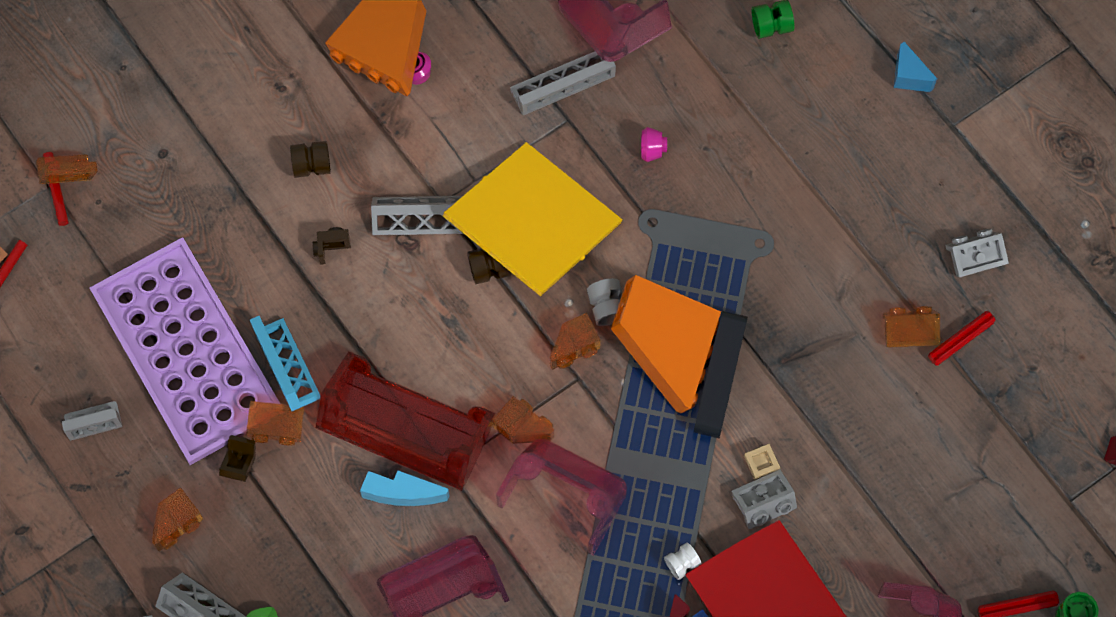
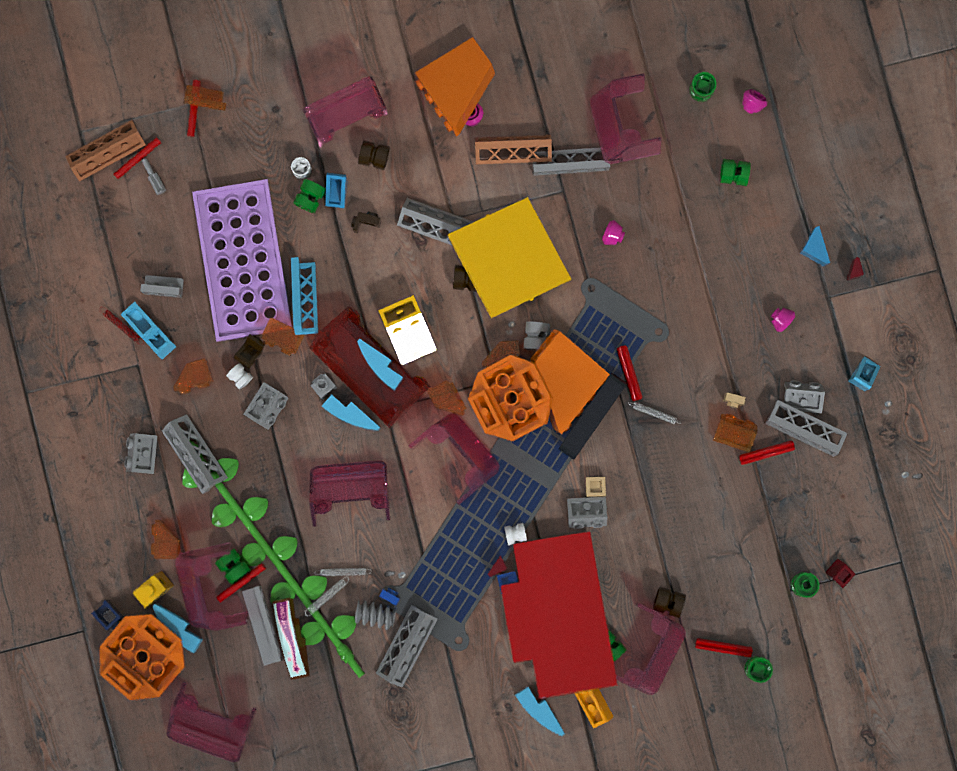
camera: 20 degrees right, 15 degrees up
none -> red piece [100,307,144,345]
none -> medium azure slope [121,302,176,360]
none -> light grey axle [142,158,166,195]
none -> white wheel [226,363,253,390]
none -> light grey bracket [243,382,288,430]
none -> white wheel [291,157,311,179]
none -> green wheel [293,179,326,214]
none -> clear pink windscreen [303,76,388,147]
none -> light grey window [311,373,337,400]
none -> dark azure slope [326,173,348,208]
none -> medium azure slope [357,339,403,392]
none -> slope [378,295,437,365]
none -> orange piece [468,355,553,441]
none -> nougat fence [475,135,552,164]
none -> red axle [617,345,642,401]
none -> white piece [628,402,681,424]
none -> dark brown wheel [653,587,686,618]
none -> tan plate [723,392,746,408]
none -> light grey fence [765,400,848,457]
none -> dark pink cone [771,307,796,332]
none -> green wheel [790,572,820,598]
none -> dark red slope [847,257,864,281]
none -> medium azure slope [849,356,881,391]

